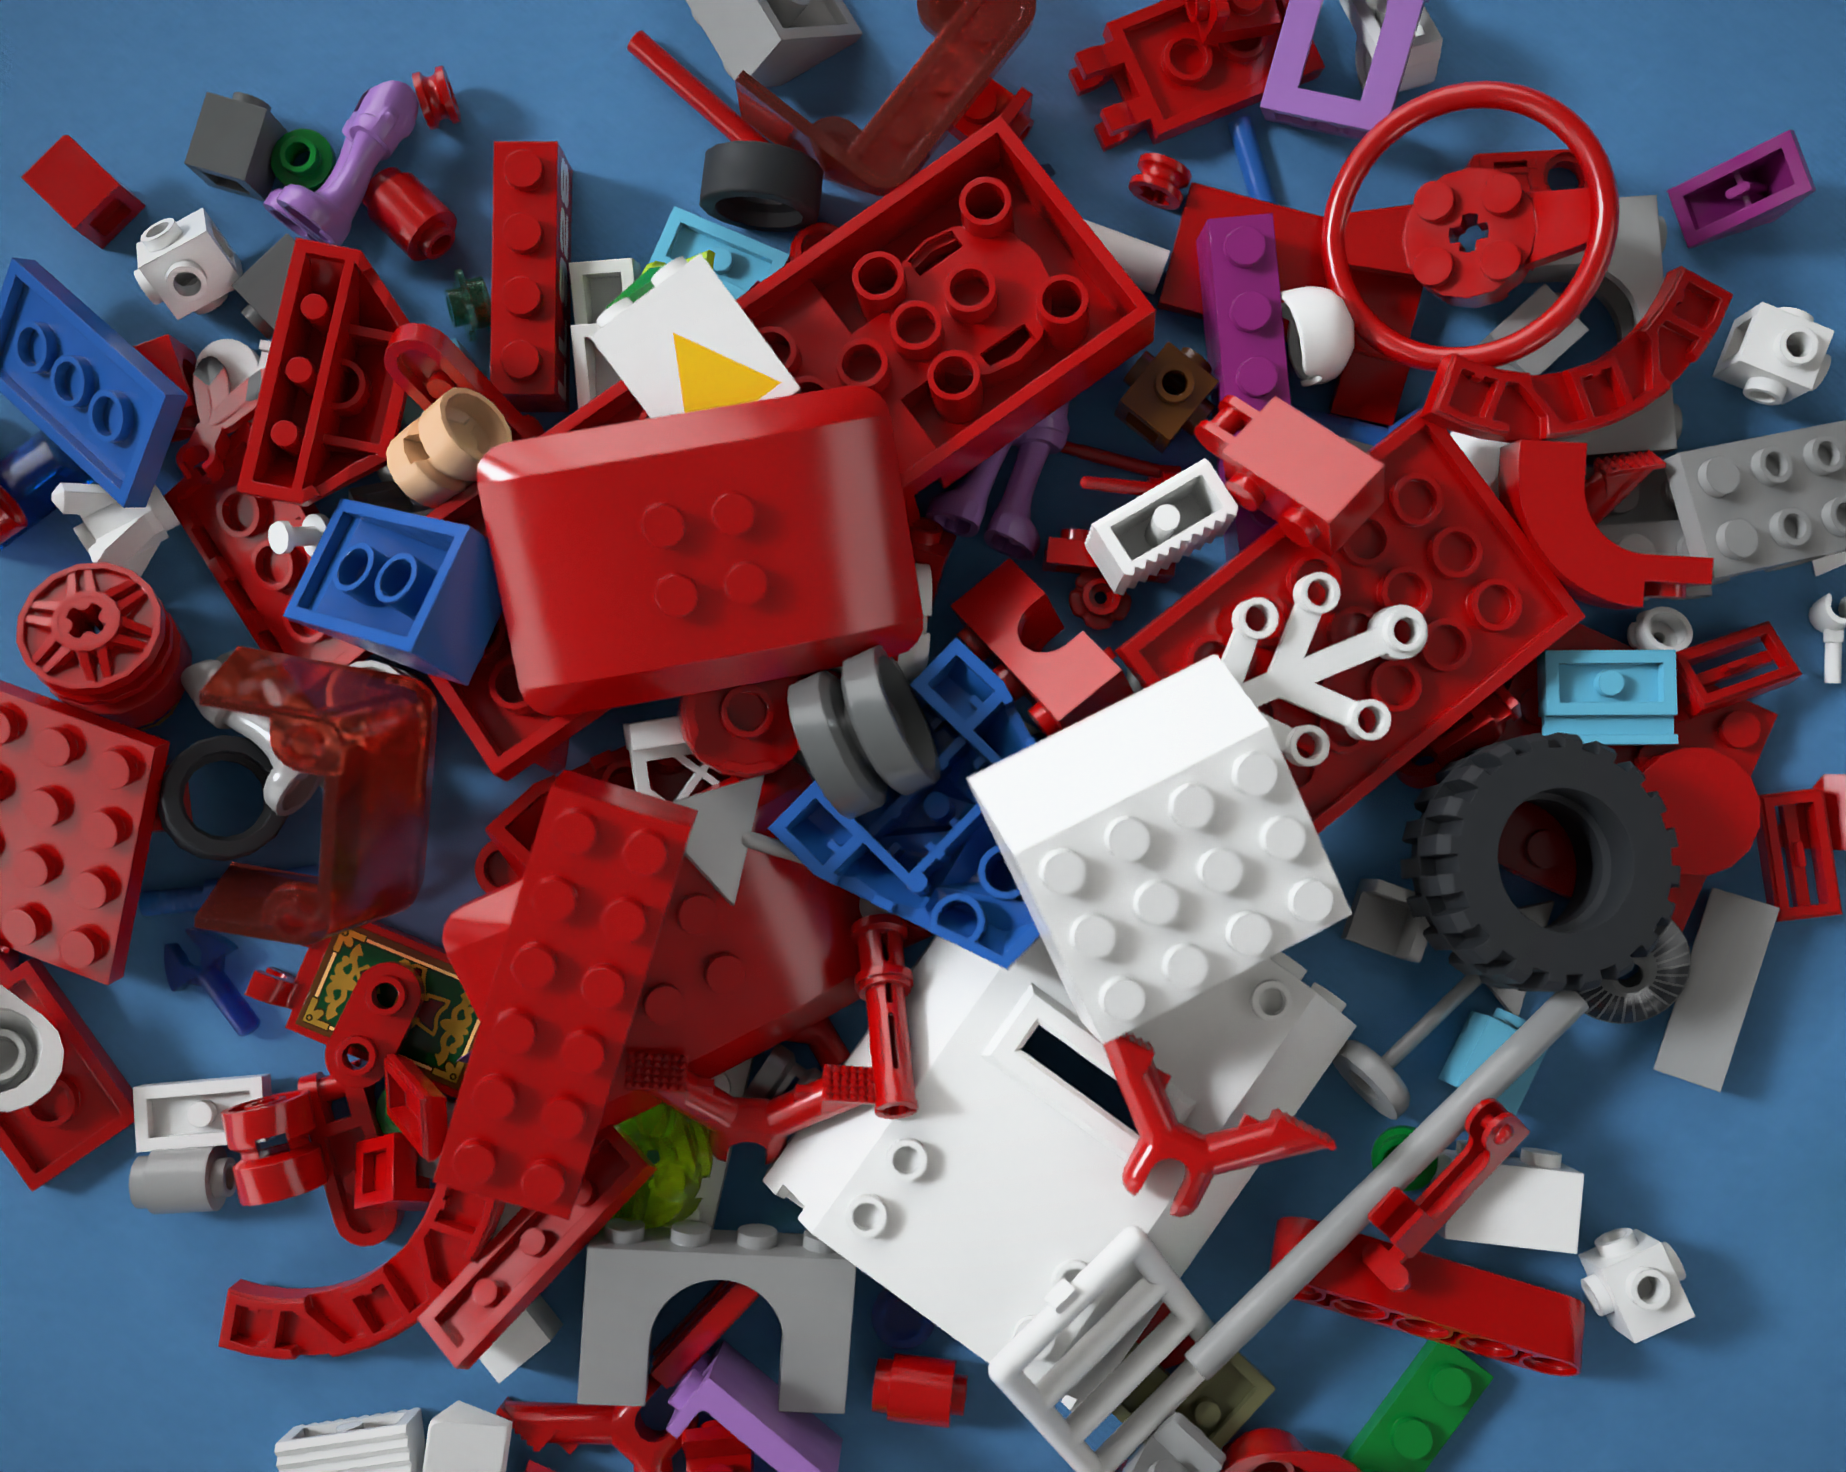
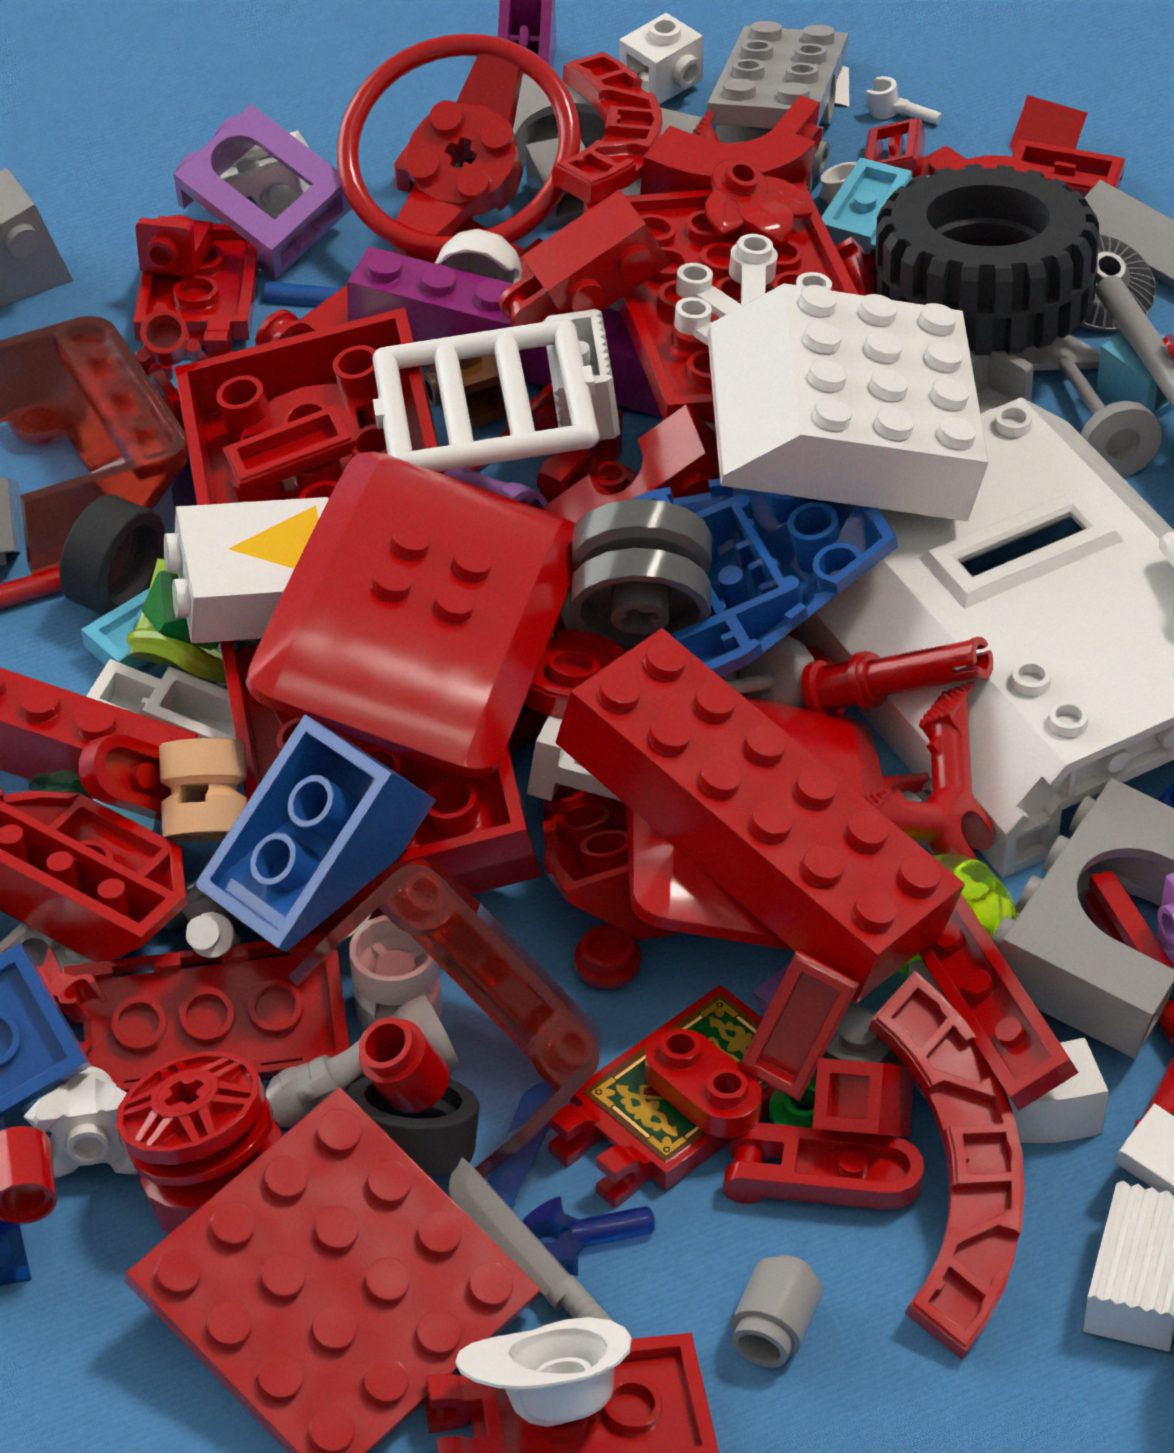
camera: 65 degrees left, 40 degrees down
white plate [133,1073,275,1153] -> none
red wheel [221,1089,329,1206] -> none
red piece [1102,1032,1336,1217] -> none
none -> red plant [133,302,208,400]
none -> red tile [223,405,356,493]
none -> red brick [359,1017,450,1113]
none -> white bar [373,319,599,472]
none -> light grey piece [449,1157,614,1322]
none -> red plate [705,160,813,247]

